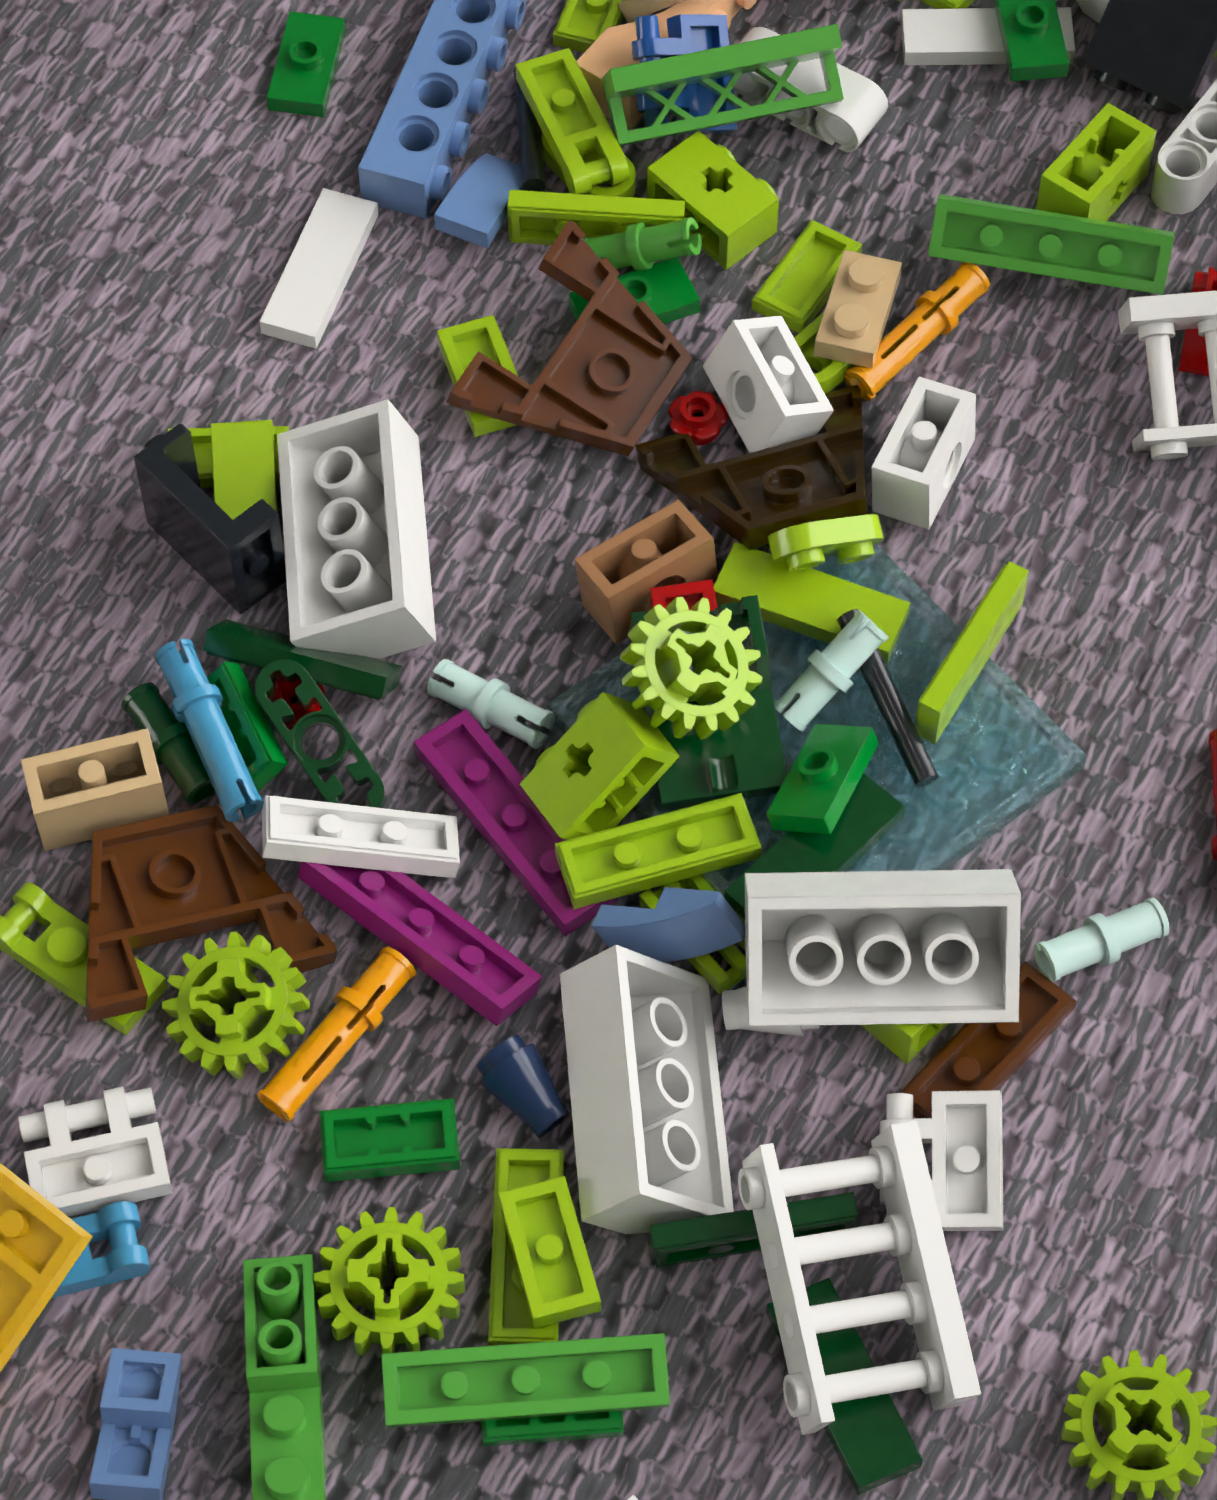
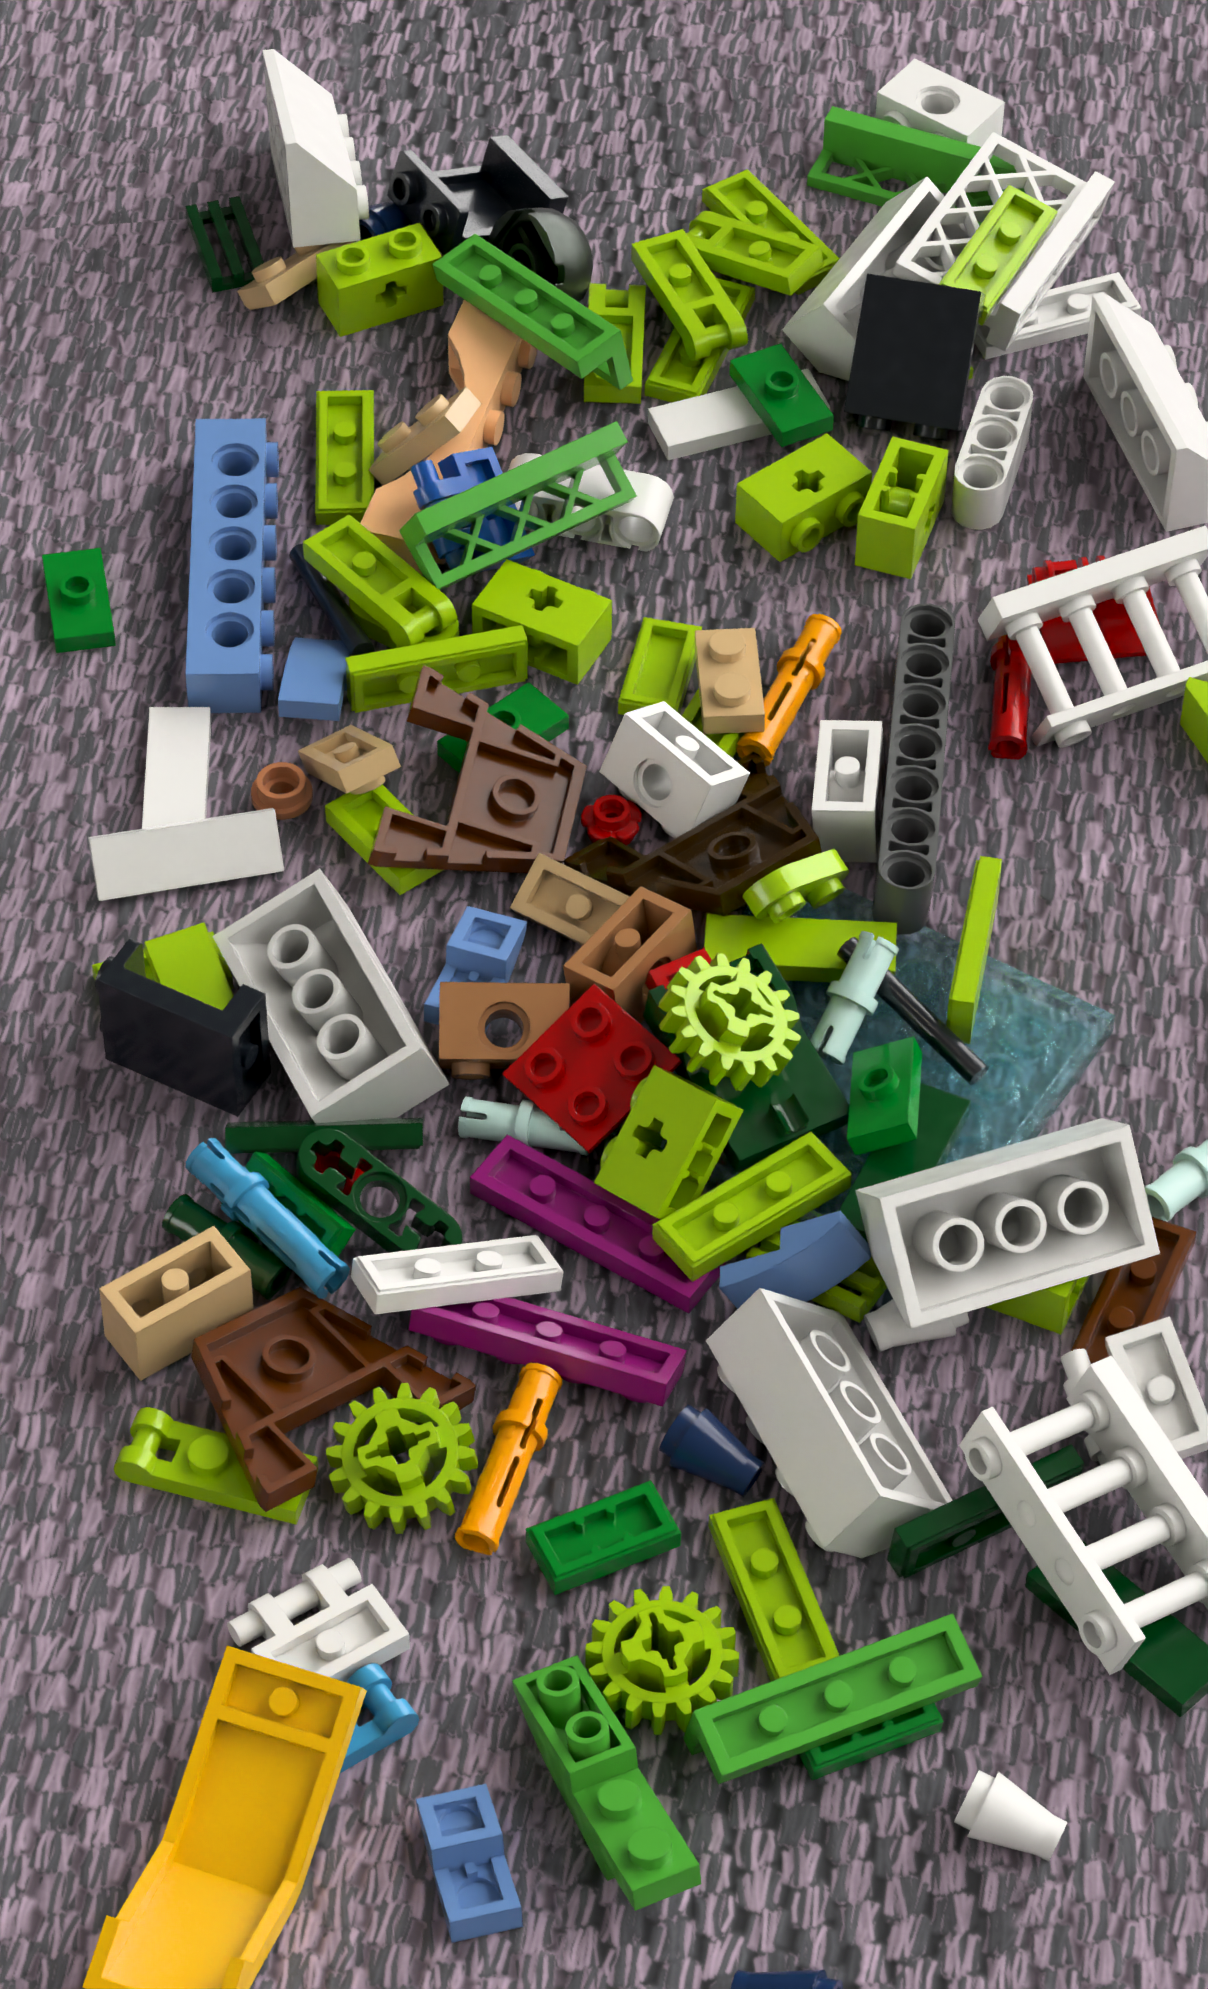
camera: 20 degrees left, 10 degrees down
lime plate [498,1176,601,1329] -> none
bright green pin [584,217,702,271] -> none
bright green fence [928,194,1175,295] -> none
none -> white tile [88,808,284,901]
none -> nougat plate [251,762,313,820]
none -> tan plate [298,725,401,795]
none -> medium blue slope [424,906,527,1033]
none -> medium nougat brick [438,982,569,1080]
none -> red hinge [502,984,682,1154]
none -> tan plate [510,853,629,946]
none -> lime brick [735,433,872,562]
none -> dark grey beam [872,604,955,935]
none -> red pin [988,634,1032,760]

